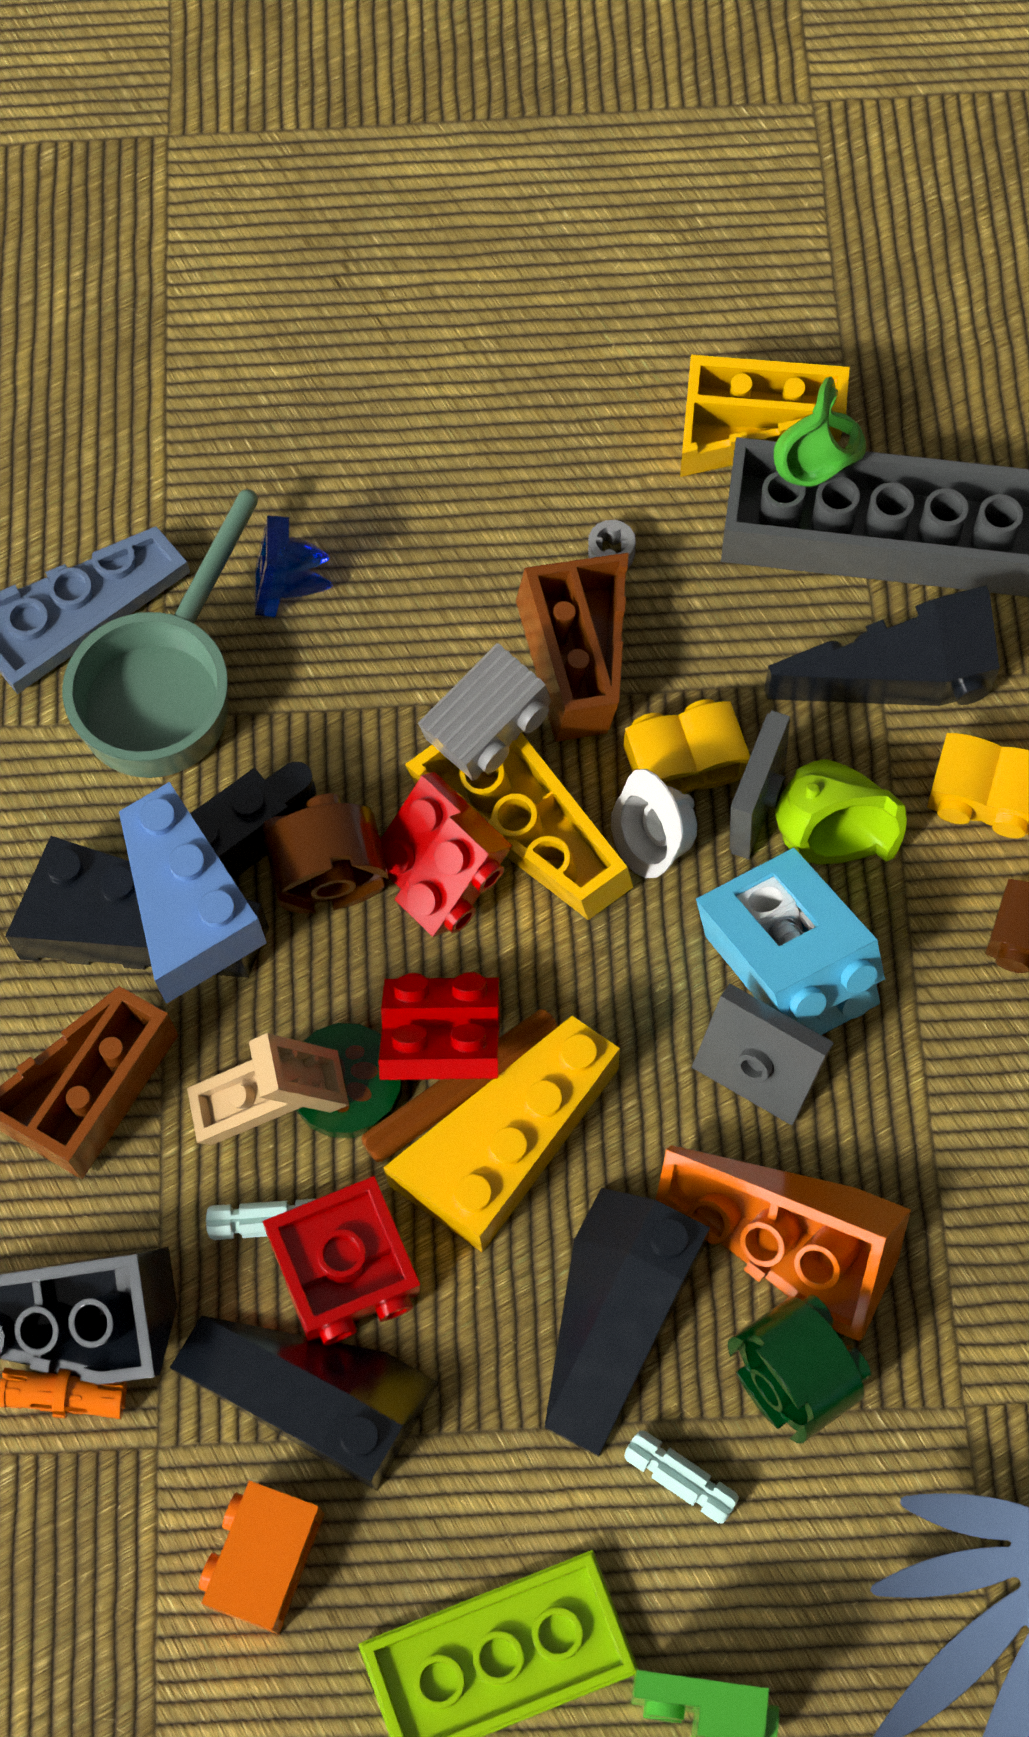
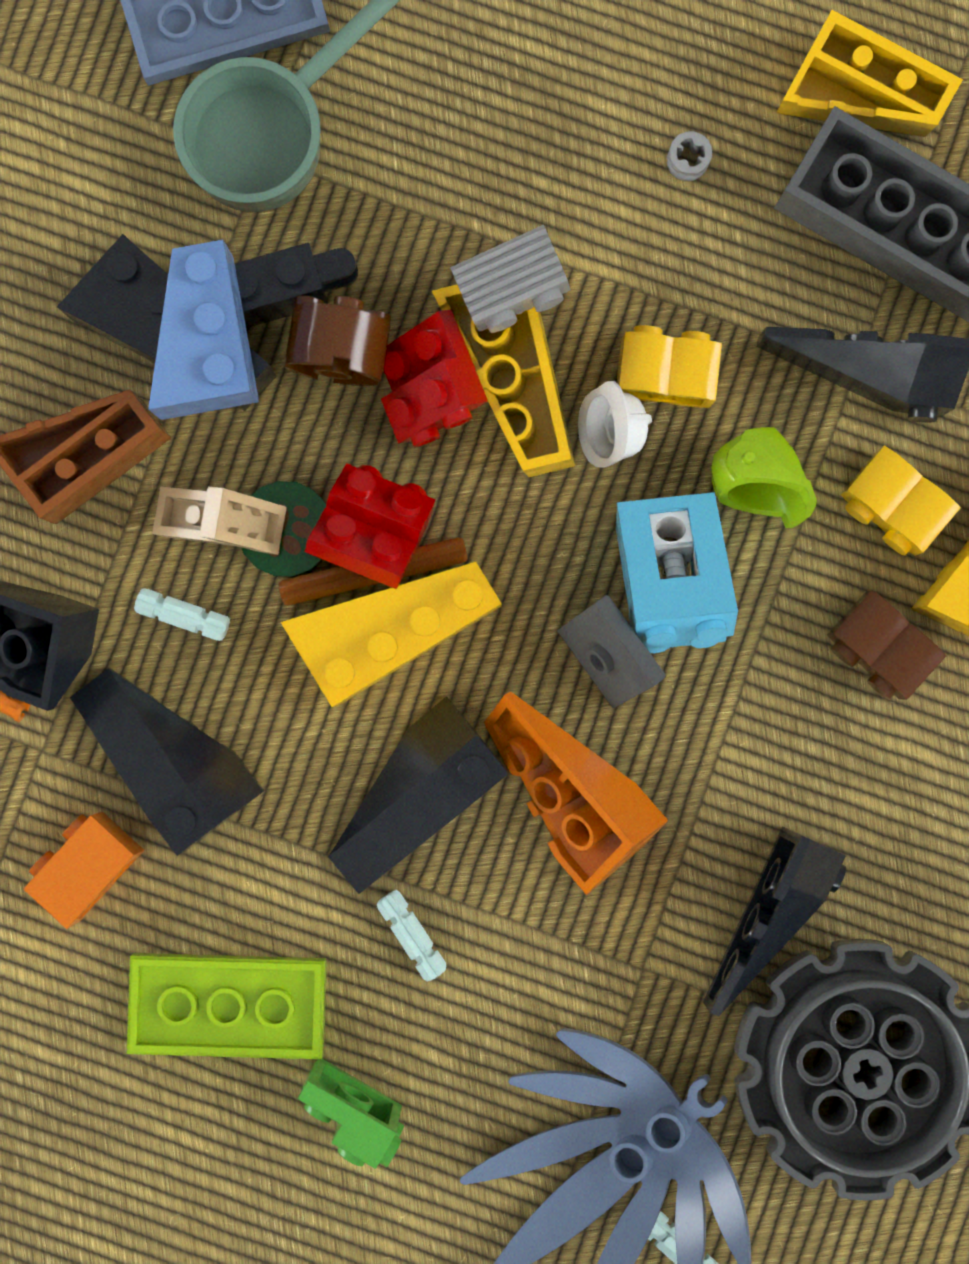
camera: 20 degrees right, 20 degrees up
clear blue tile [255,515,333,617] -> none
red plate [262,1176,420,1345] -> none
dark orange wedge [516,552,629,742] -> none
dark green brick [728,1294,872,1444] -> none
dark grey plate [729,710,790,860] -> none
bright green piece [773,377,866,487] -> none

